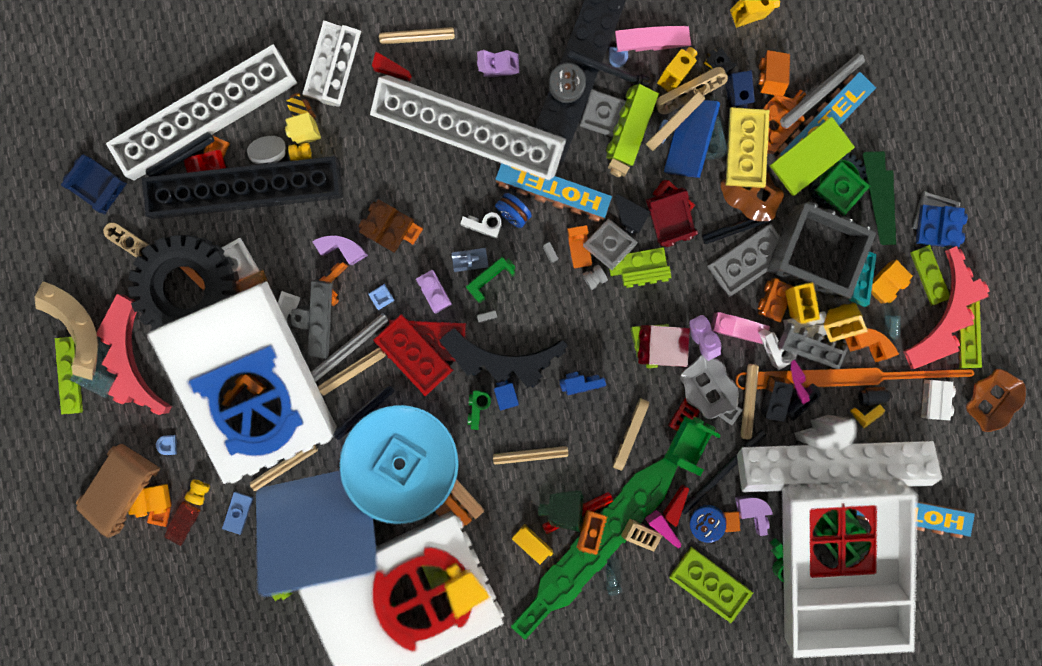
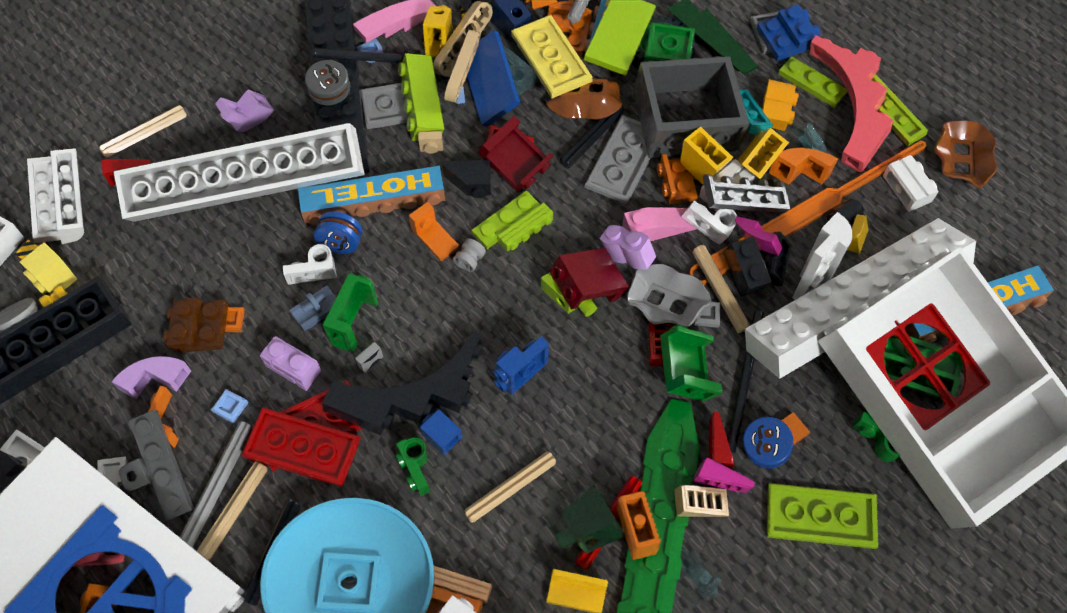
camera: 25 degrees left, 25 degrees down
light grey tile [543,242,558,263] -> none
light grey tile [583,218,637,270] -> none
tan beam [612,398,649,471] -> none
lavender brick [735,495,772,536] -> none

